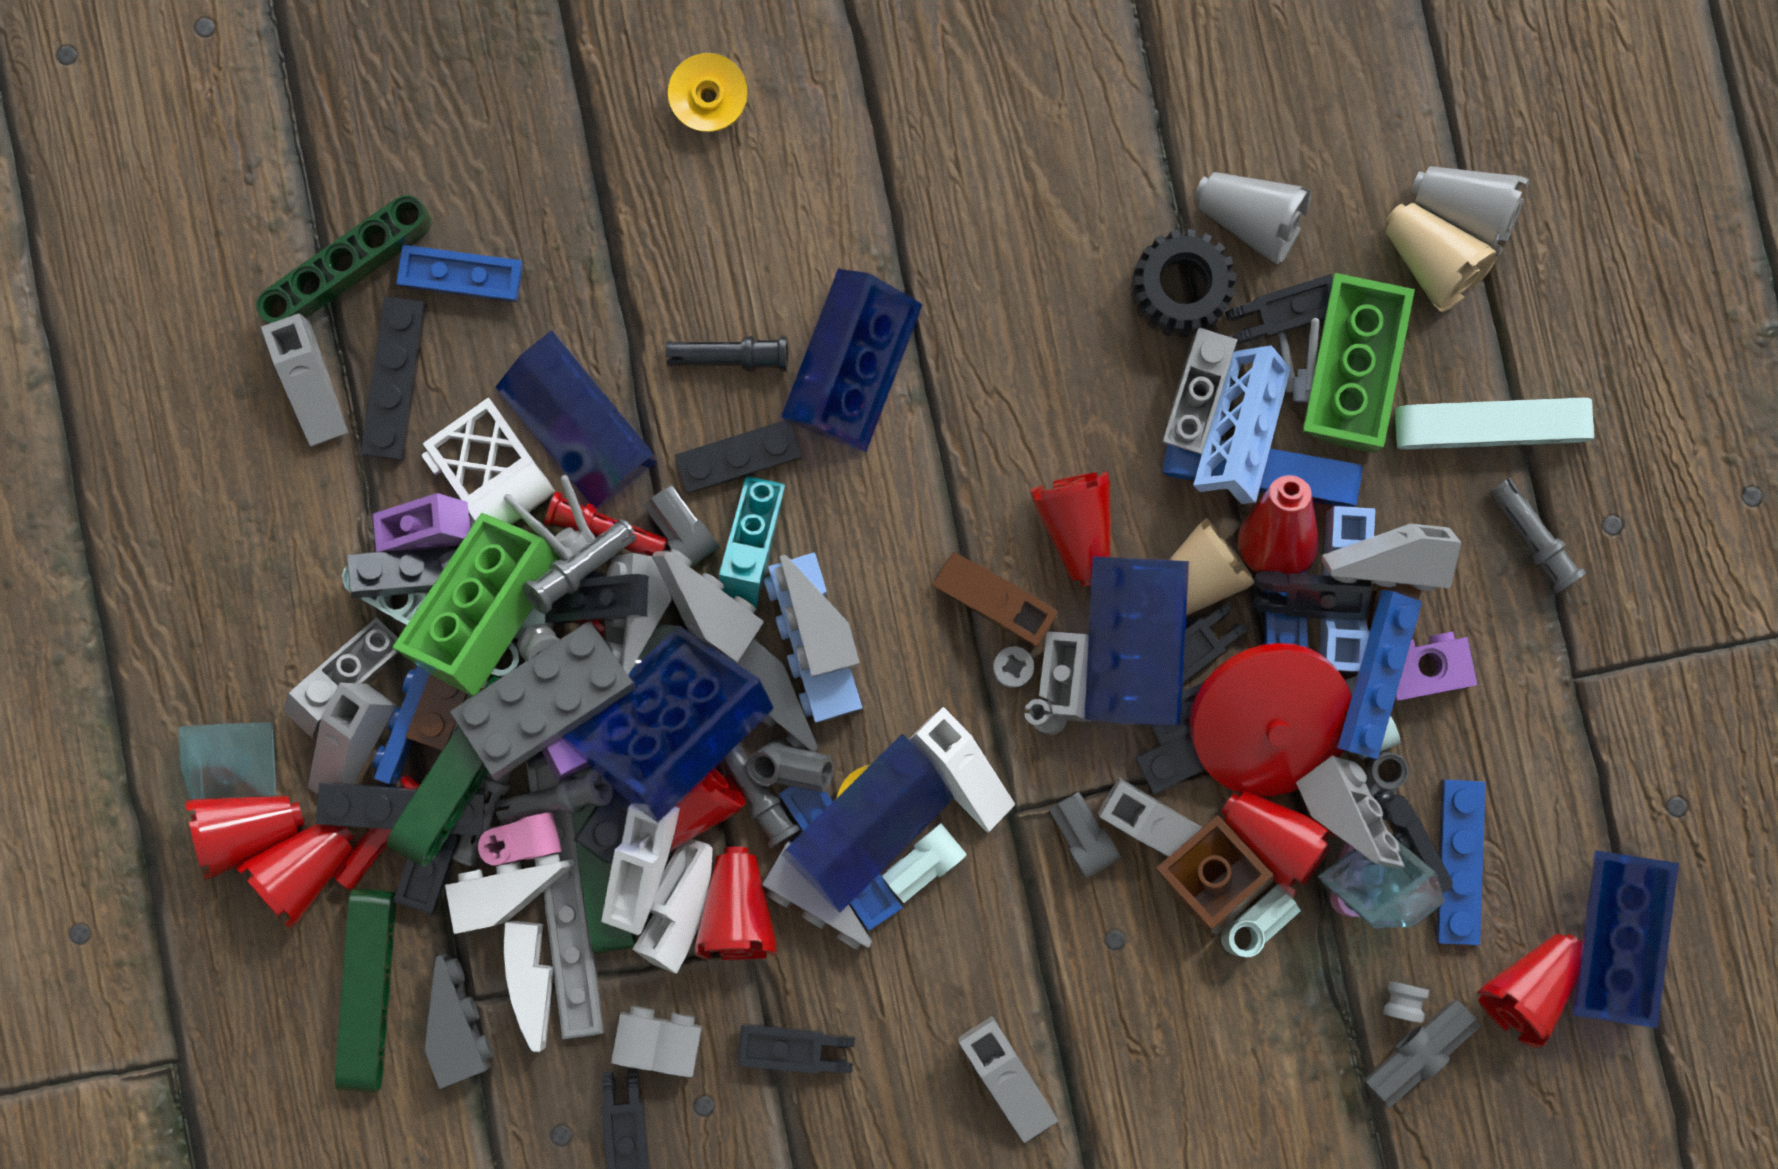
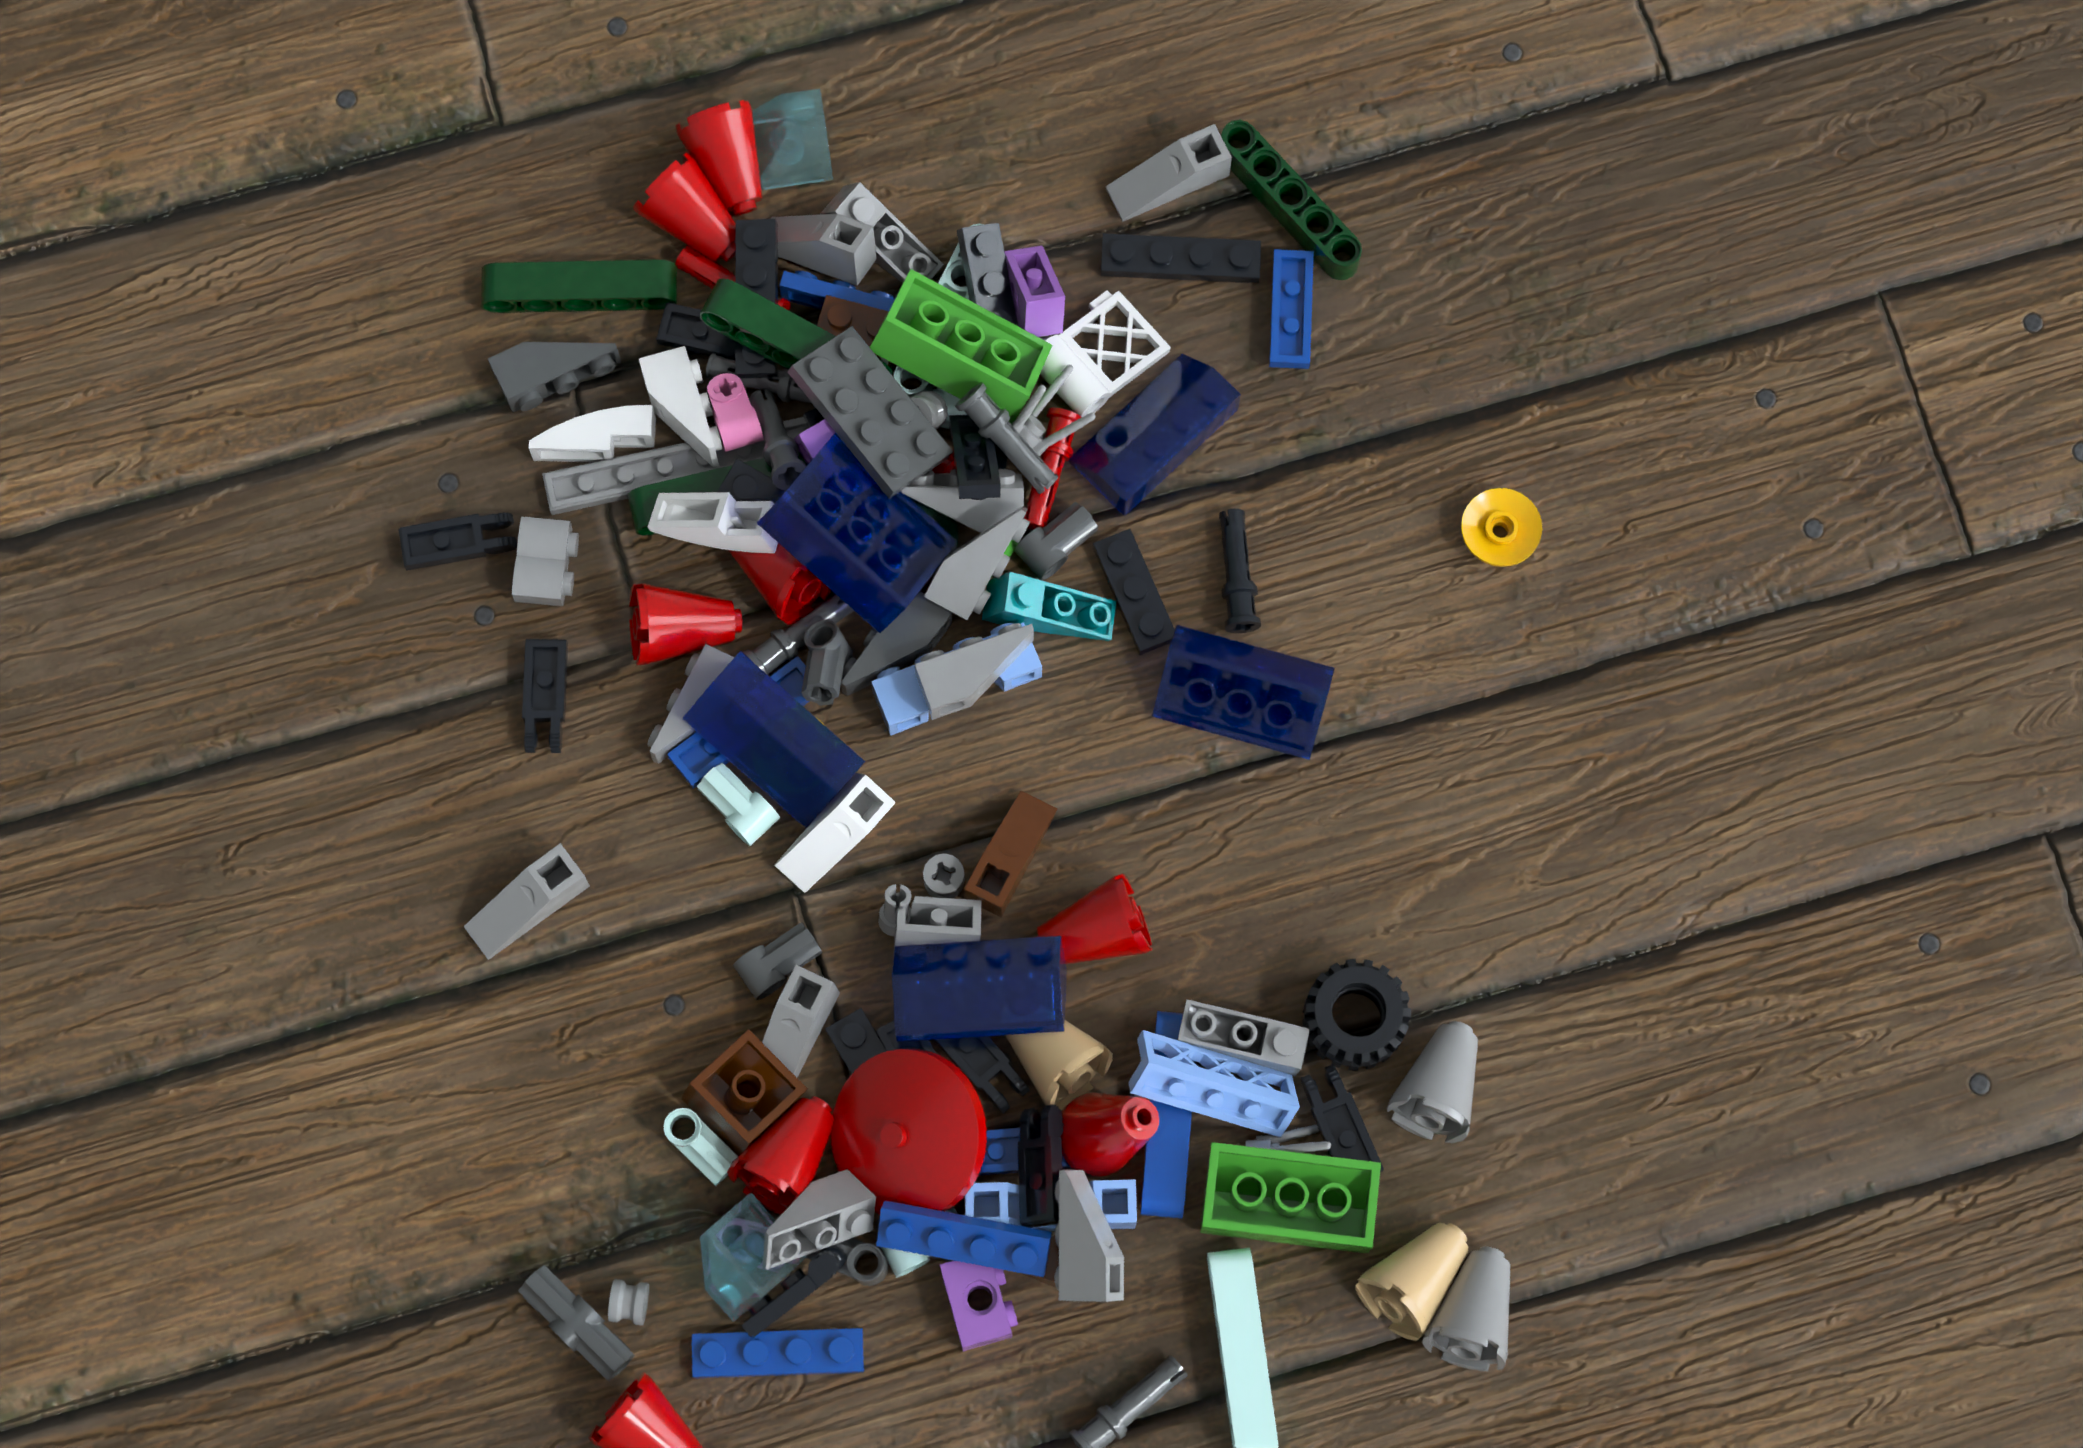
camera: 80 degrees right, 10 degrees down
white slope [632,839,713,974] -> none

